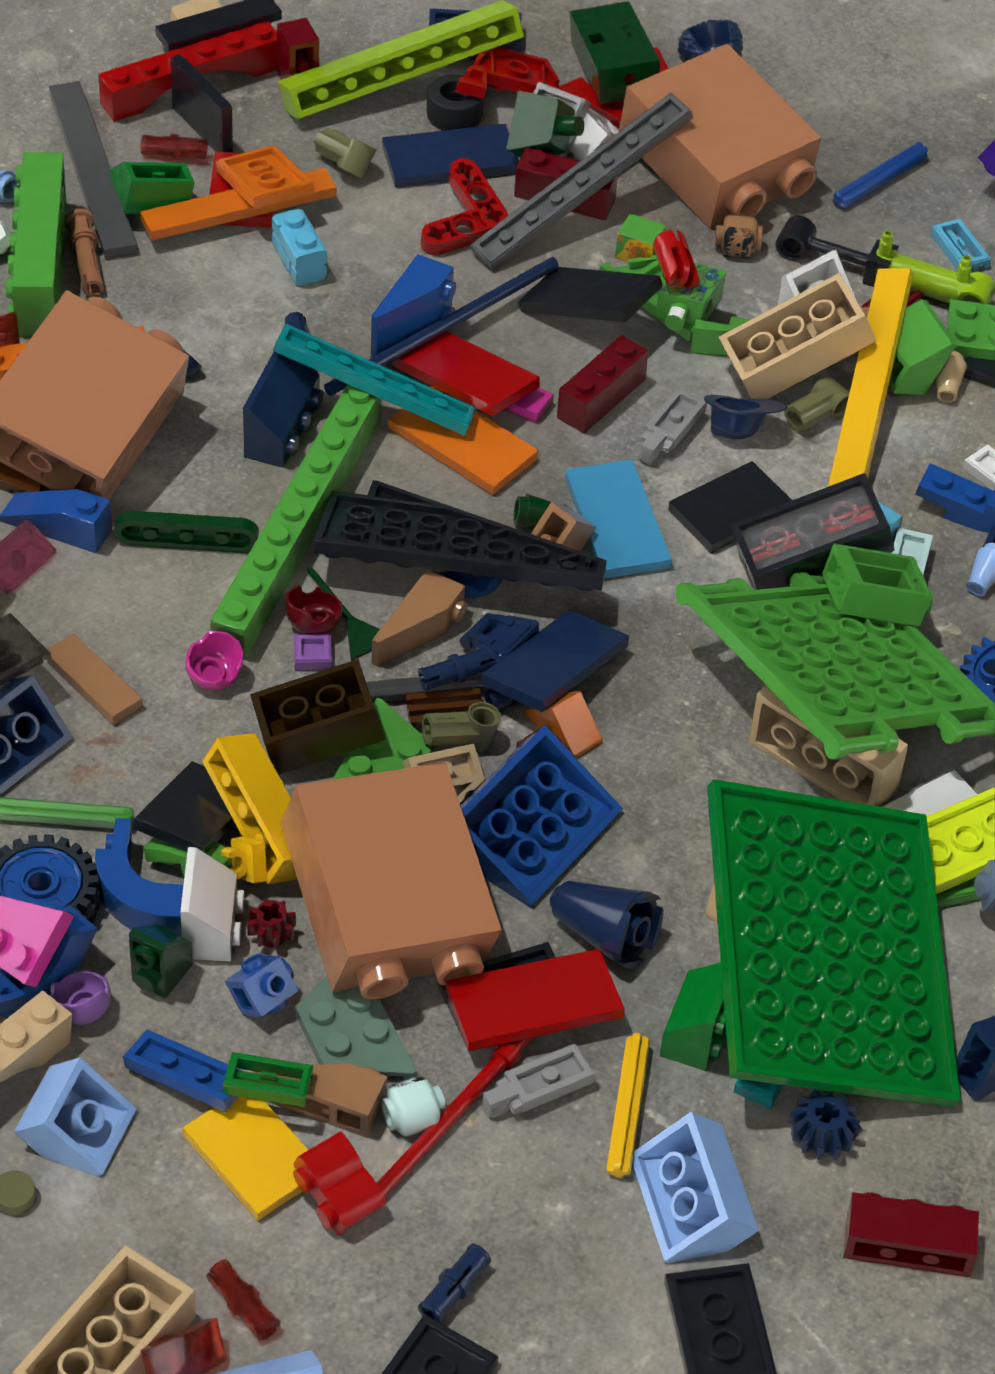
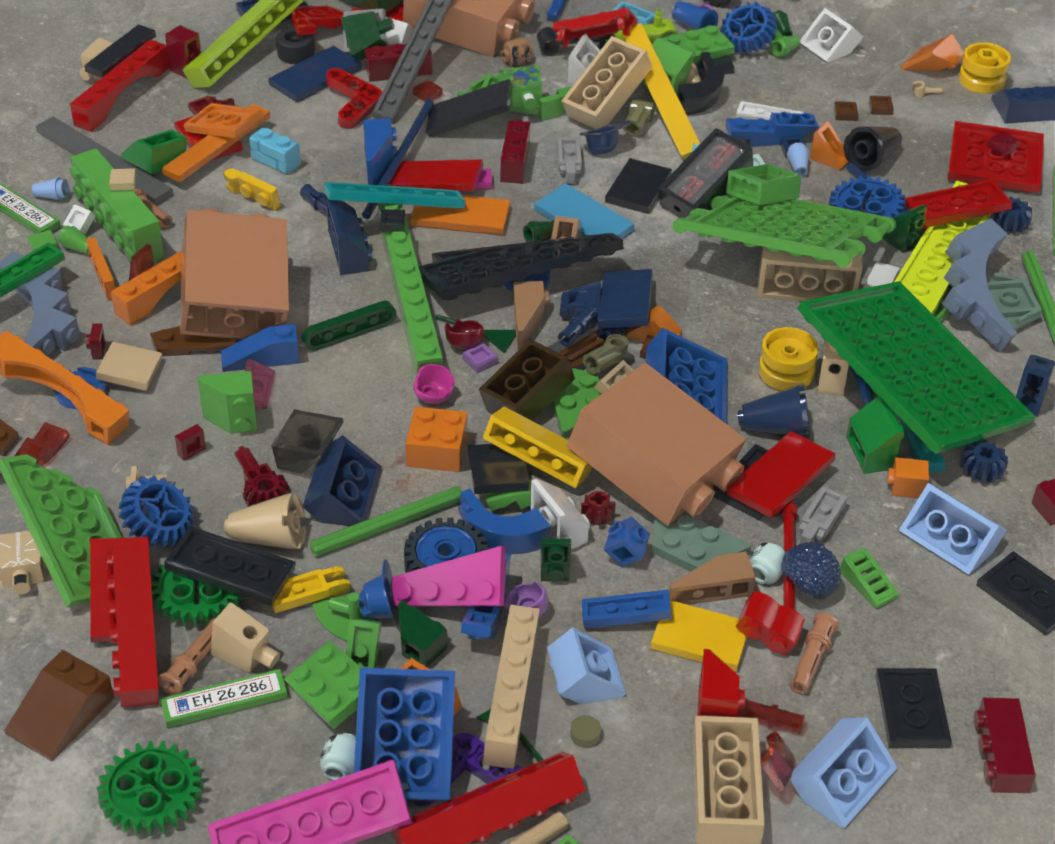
camera: 30 degrees left, 5 degrees down
medium nougat tile [44,633,143,725] -> none
clear red pin [141,134,208,160] -> none
black tile [170,54,233,152] -> none
yellow tile [221,836,267,883] -> none
green tile [223,1052,314,1107] -> none
olive piece [314,127,376,179] -> none
dark blue pin [417,1243,491,1322] -> none
yellow axle [606,1033,650,1179] -> none
bright green brick [615,214,666,262] -> none
red arm [653,229,699,289] -> none
none -> tan tile [109,168,136,191]
none -> dark red tile [188,96,235,115]
none -> yellow hinge [224,168,281,211]
none -> black tile [380,210,405,232]
none -> orange brick [405,407,468,472]
none -> clear red tile [412,80,443,102]
none -> red piece [552,8,637,48]
none -> black arch [677,52,725,115]
none -> red slope [697,649,745,718]
none -> yellow wheel [758,327,818,390]
none -> dark blue hair [781,542,841,599]
none -> nougat pin [789,613,839,694]
none -> bright green slope [840,547,899,609]
none -> orange brick [887,457,929,498]

